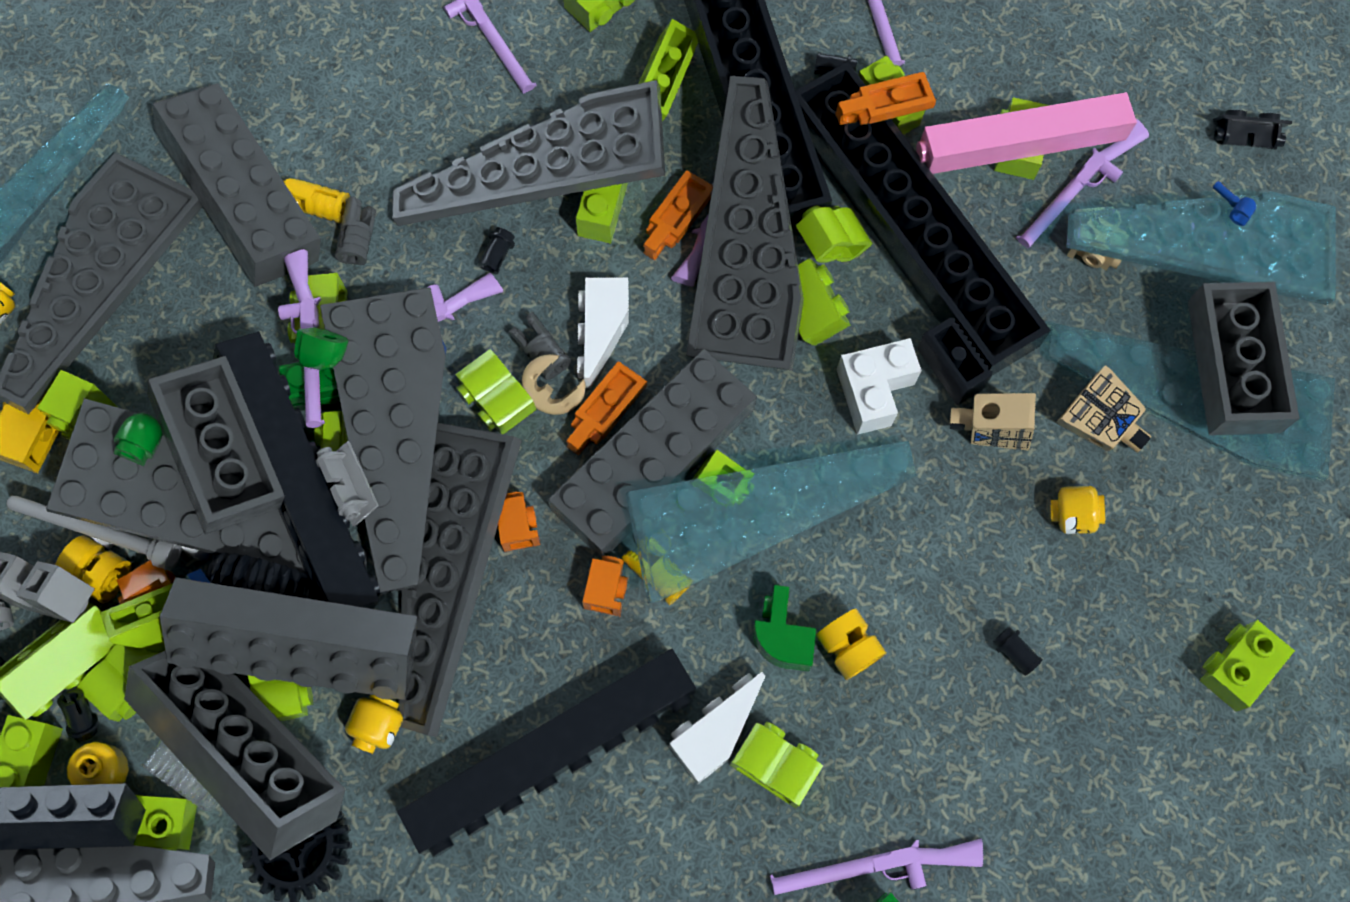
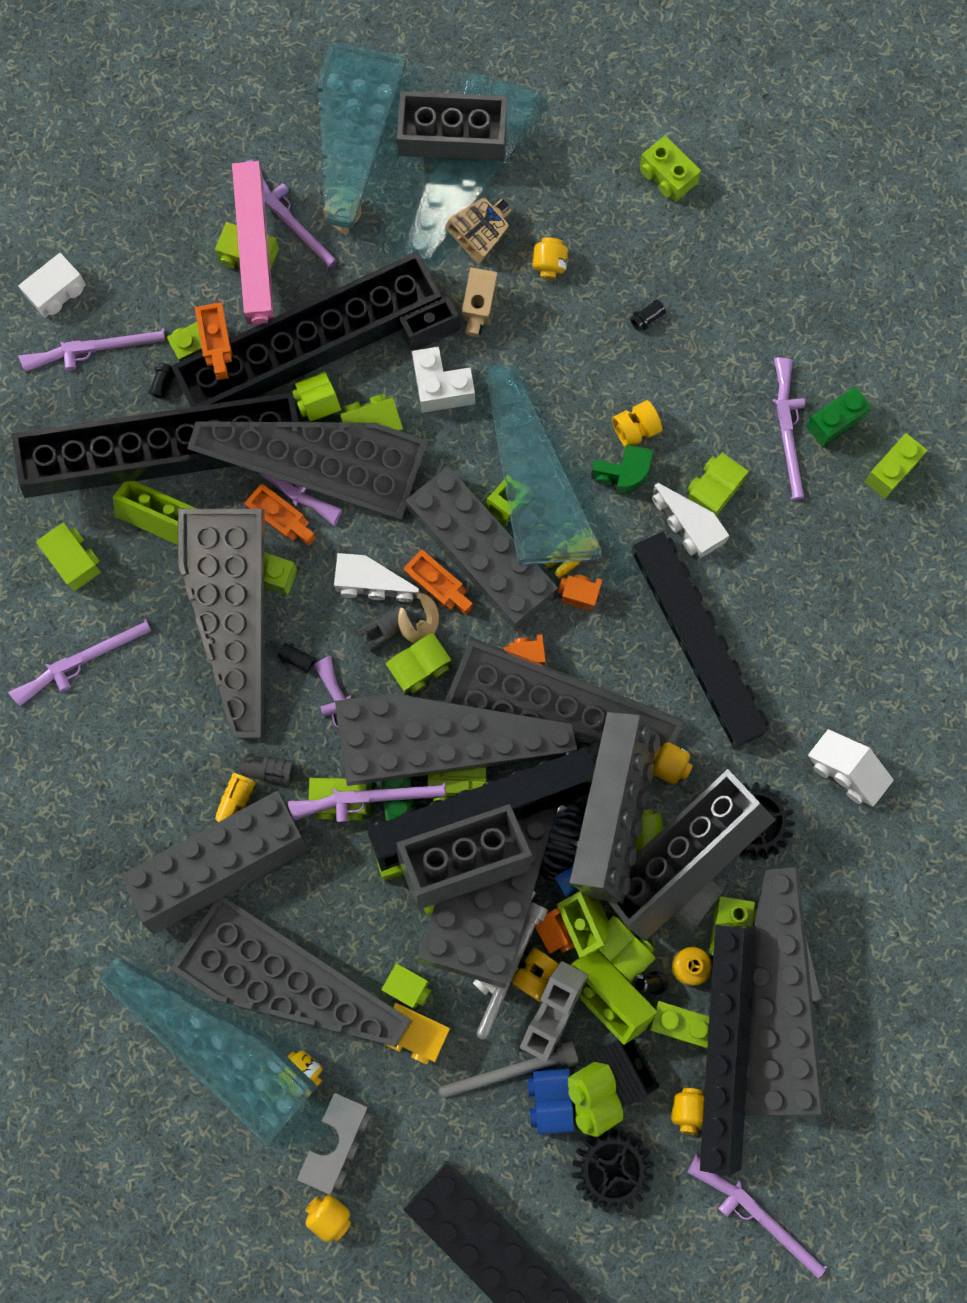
camera: 80 degrees left, 5 degrees up
green piece [113,413,163,467] -> none
green piece [294,327,348,371] -> none
light grey hinge [316,441,379,526] -> none
blue hand [1212,181,1256,226] -> none
black hinge [1213,110,1292,150] -> none

